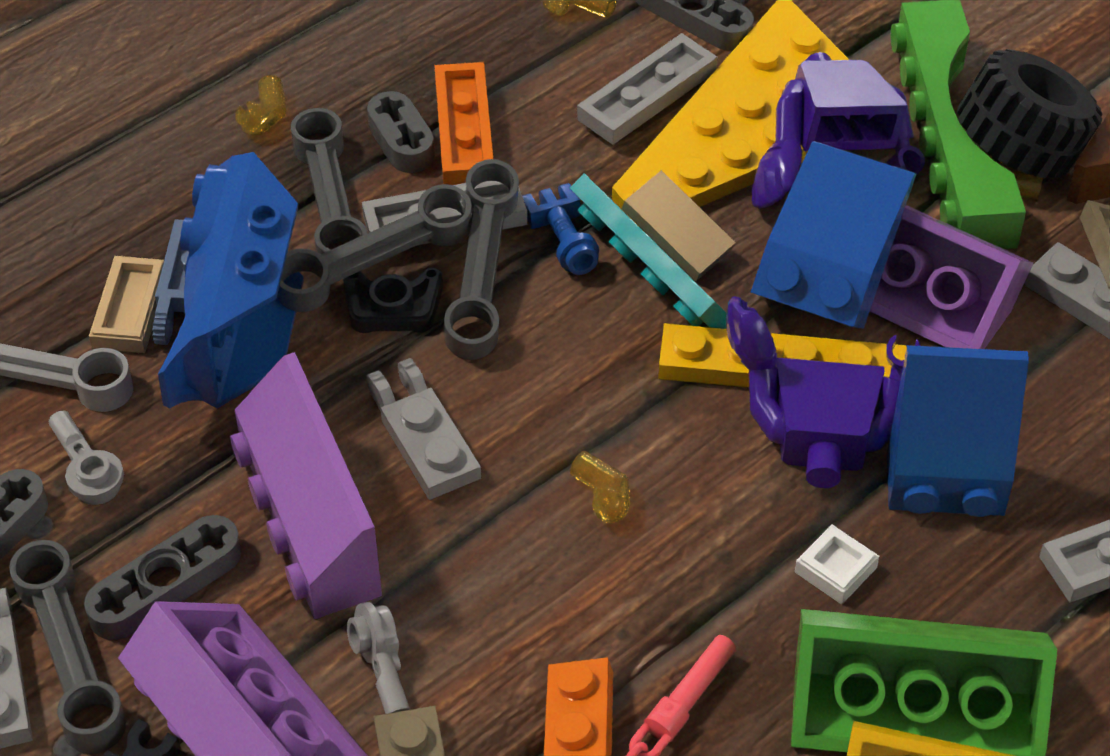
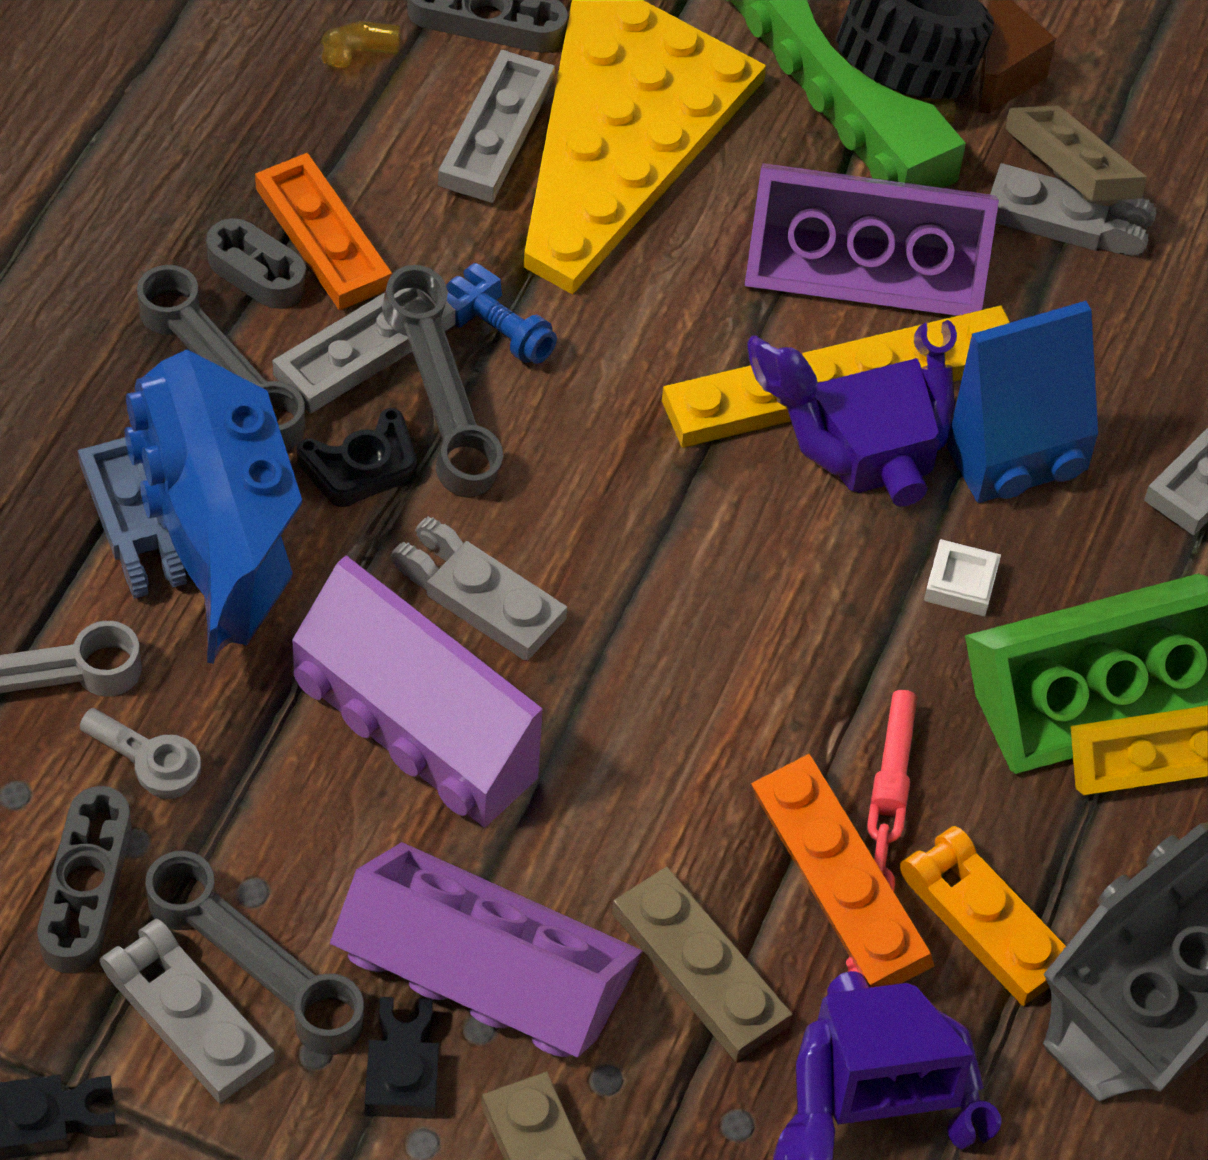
camera: 30 degrees left, 5 degrees up
dark grey beam [84,515,241,640] -> none
tan tile [89,256,164,353] -> none
clear yellow arm [235,75,286,135] -> none
dark grey piece [277,184,472,312] -> none
light grey plate [347,602,410,714] -> none
teal plate [570,173,727,329] -> none
clear yellow arm [570,451,631,523] -> none
tan tile [622,170,736,281] -> none
blue slope [751,141,916,329] -> none
dark purple torso [752,52,925,209] -> none

